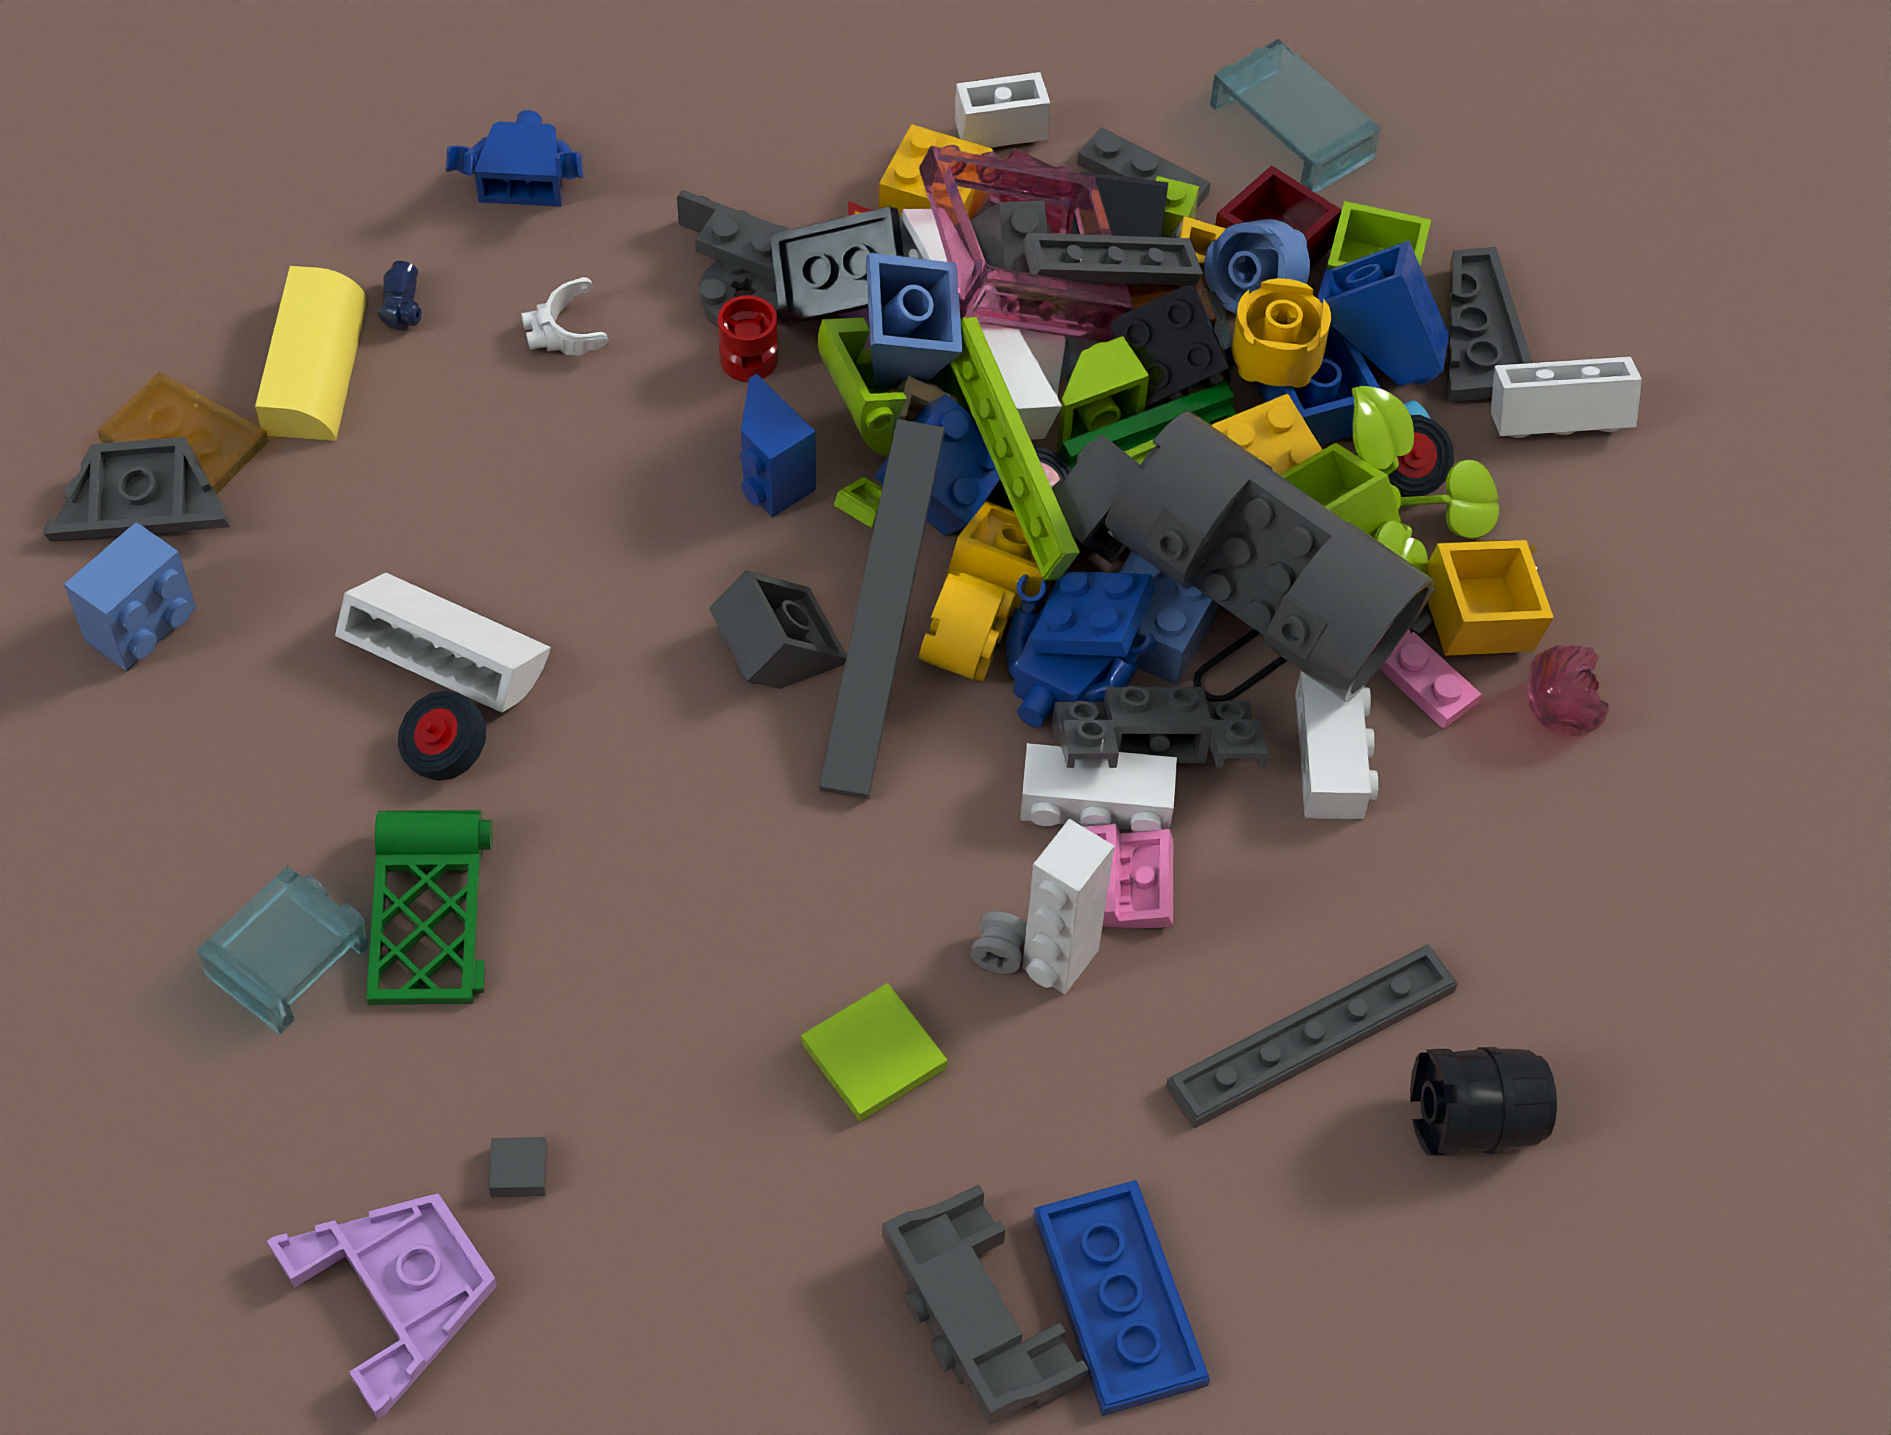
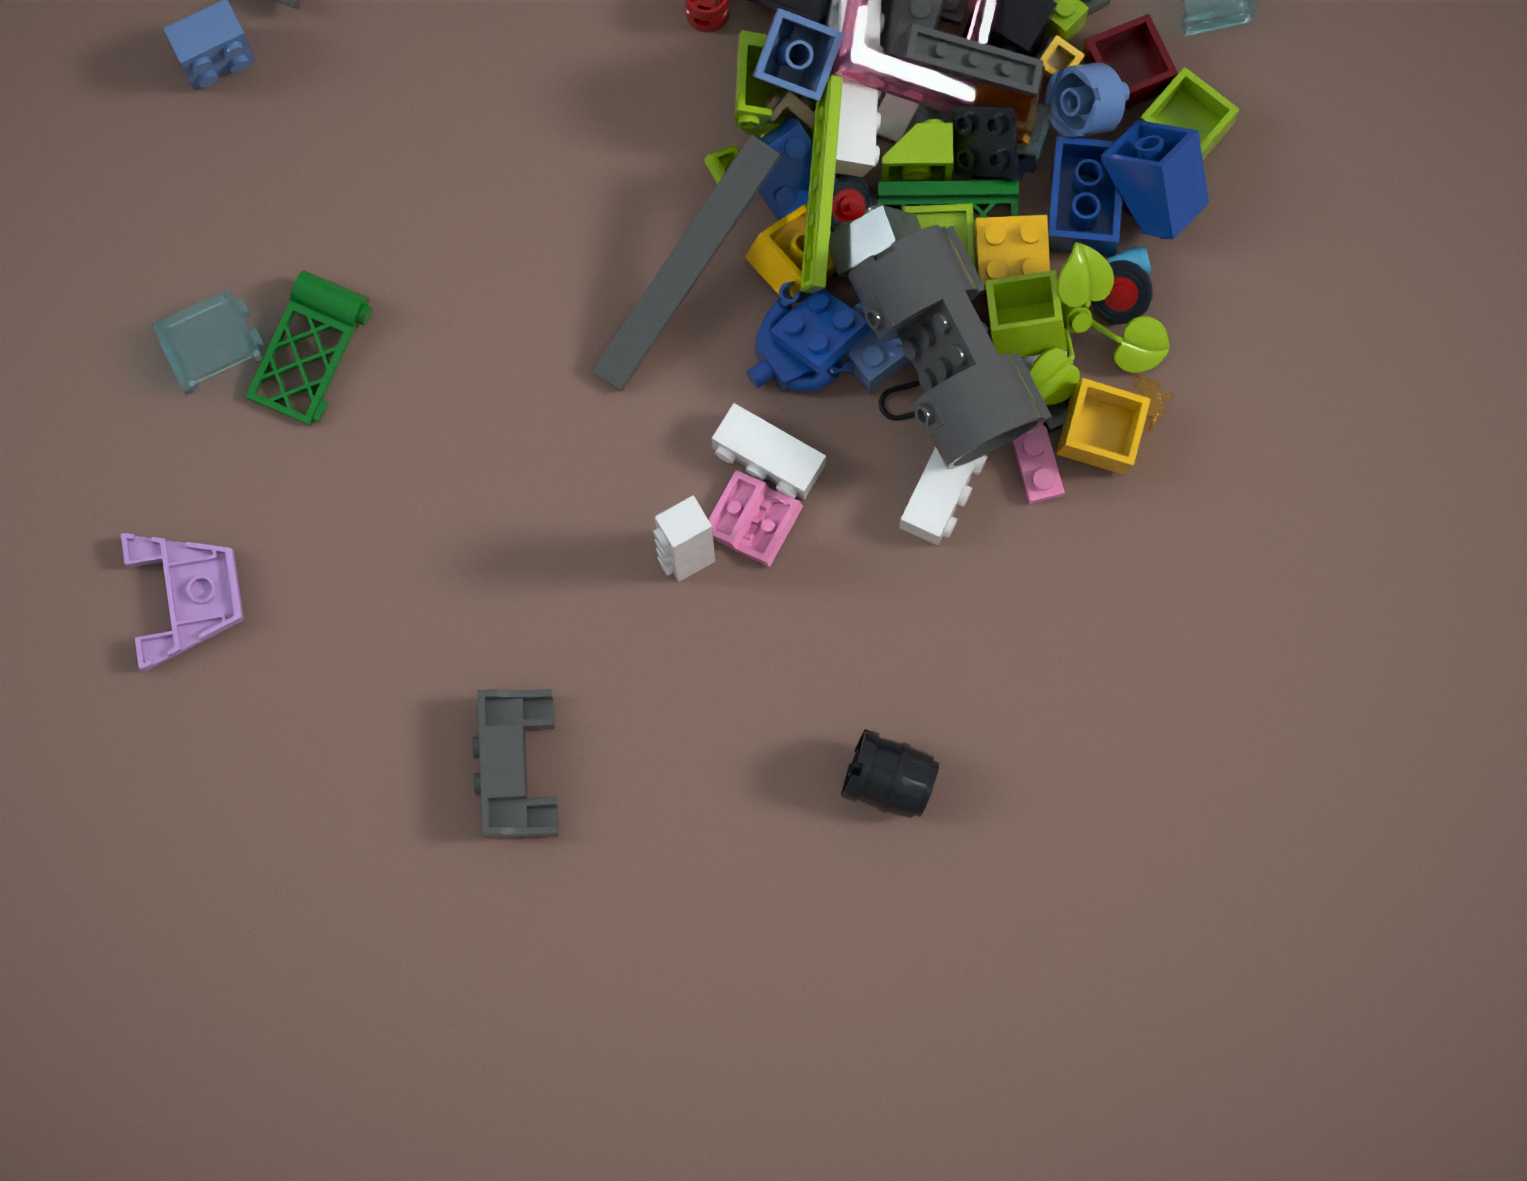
camera: 30 degrees right, 20 degrees up
white brick [335,572,551,713] -> none
black wheel [398,691,486,781] -> none
dark grey tile [489,1137,548,1197] -> none
dark grey slope [709,570,847,689] -> none
blue slope [740,374,816,518] -> none
lime tile [801,983,948,1122] -> none
yellow brick [918,569,1016,682] -> none
light grey wheel [970,911,1027,974] -> none
blue tile [1033,1180,1210,1416] -> none
dark grey bracket [1052,686,1268,768] -> none
dark grey tile [1166,944,1458,1128] -> none
yellow brick [1231,278,1331,388] -> none
dark grey wing [1447,247,1533,402] -> none
white brick [1491,357,1642,438] -> none
clear pink hair [1527,645,1609,736] -> none

